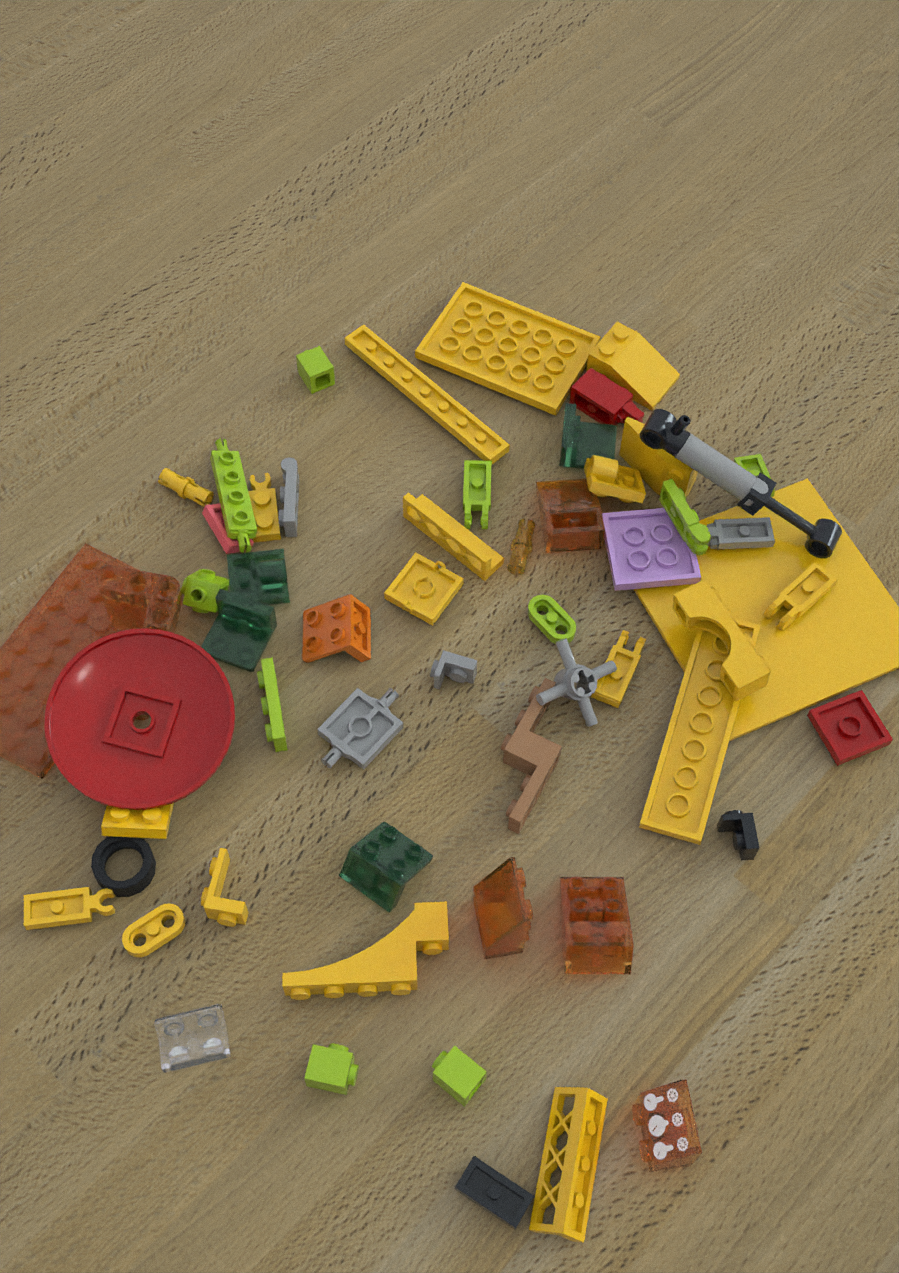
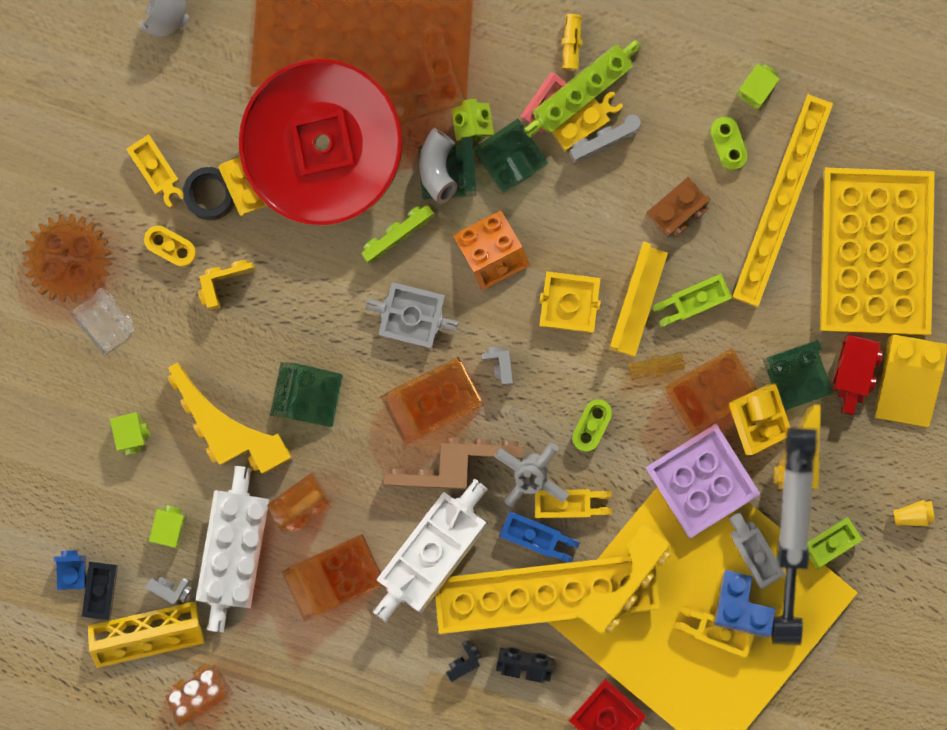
camera: 70 degrees right, 25 degrees up
lime hinge [659,479,711,556] -> none
none -> clear orange gear [22,214,113,303]
none -> blue bracket [54,550,86,590]
none -> light grey bracket [146,576,192,605]
none -> white plate [196,466,269,632]
none -> white plate [373,479,488,623]
none -> clear orange slope [380,357,484,445]
none -> light grey cylinder [419,128,457,204]
none -> black hinge [496,647,554,683]
none -> blue hinge [499,511,580,563]
none -> dark orange bracket [646,177,711,238]
none -> lime plate [710,117,747,171]
none -> blue plate [714,570,775,638]
none -> yellow cone [893,500,935,527]

